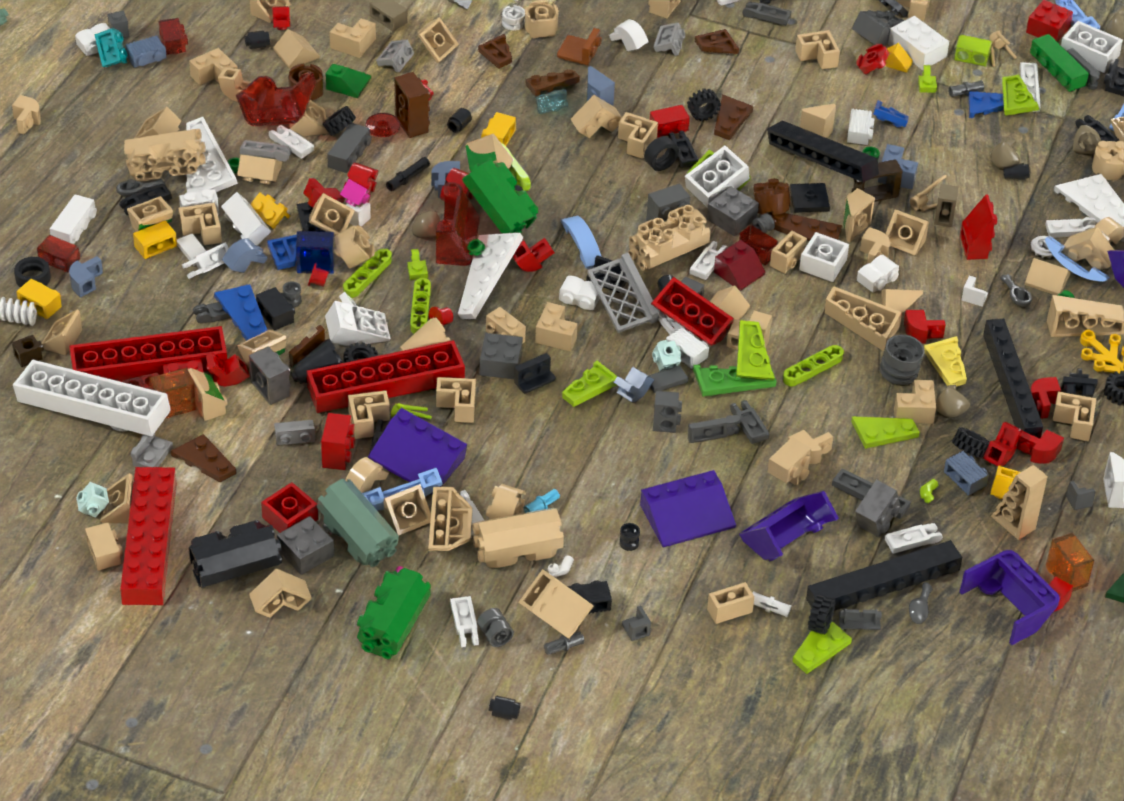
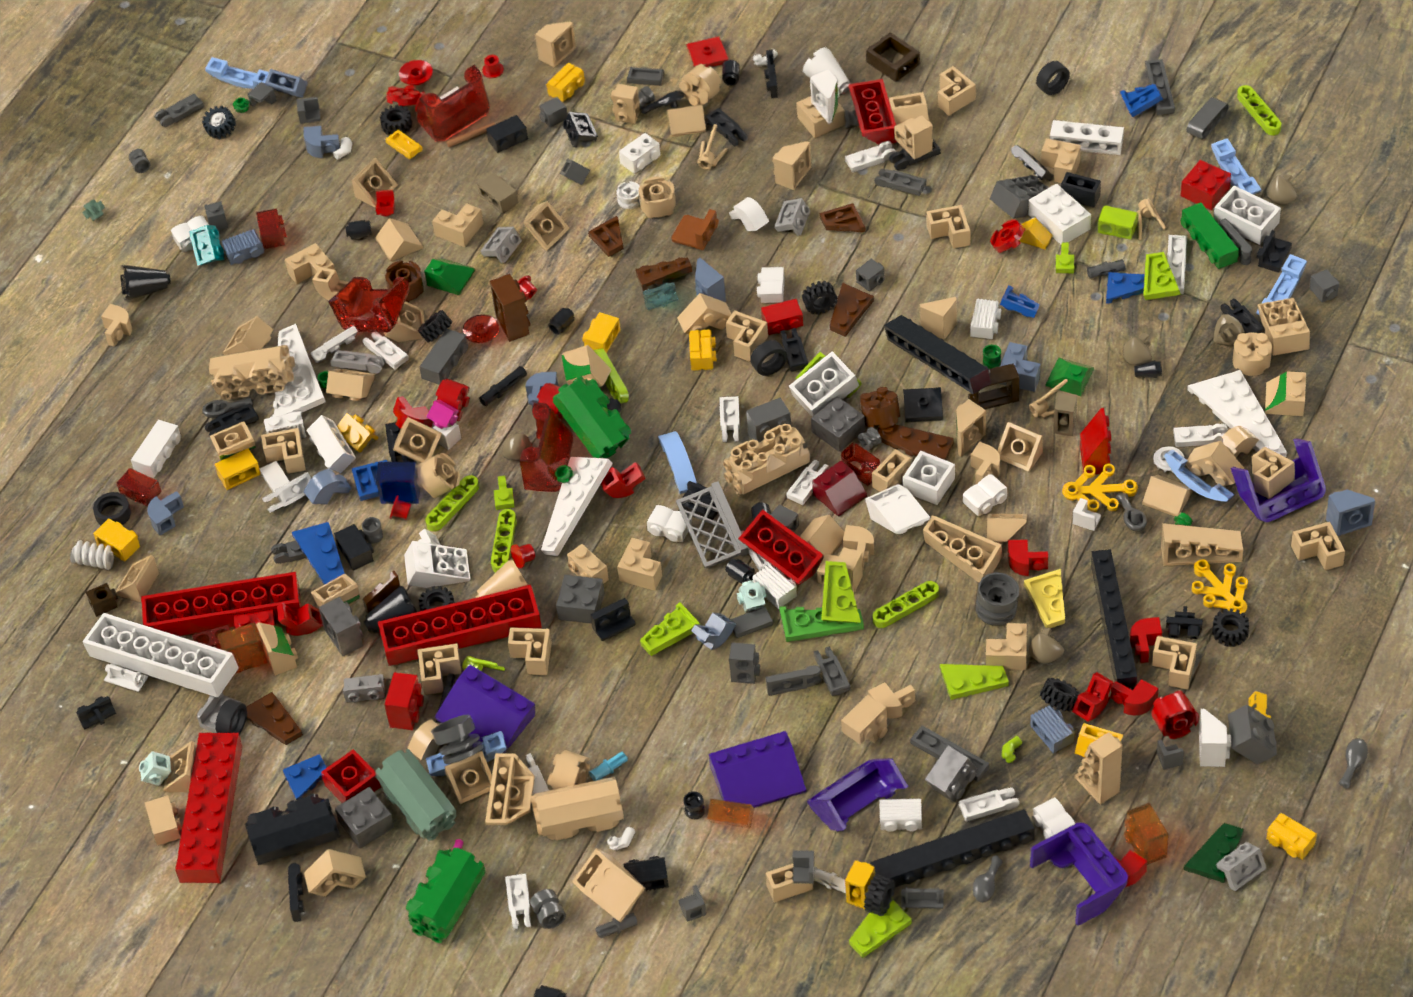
camera: 10 degrees right, 5 degrees up
none -> black hips [76,696,117,730]
none -> white hinge [104,663,148,692]
none -> black cone [120,265,171,301]
none -> black tyre [215,699,247,735]
none -> blue wing [283,754,327,800]
none -> black hinge [288,863,305,922]
none -> white hinge [311,326,358,363]
none -> dark grey wheel [431,714,484,764]
none -> yellow brick [689,329,717,371]
none -> clear orange brick [707,799,754,828]
none -> white hinge [720,396,740,442]
none -> black brick [725,559,755,584]
none -> white brick [757,267,784,303]
none -> dark grey panel [793,851,815,884]
none -> tan brick [843,525,875,570]
none -> yellow brick [845,860,875,909]
none -> dark grey brick [856,258,885,292]
none -> white slope [865,484,930,534]
none -> white brick [880,799,922,832]
none -> white brick [1032,797,1075,839]
none -> green slope [1046,357,1094,396]
none -> black brick [1061,172,1101,208]
none -> yellow plant [1062,464,1138,512]
none -> red brick [1151,691,1199,739]

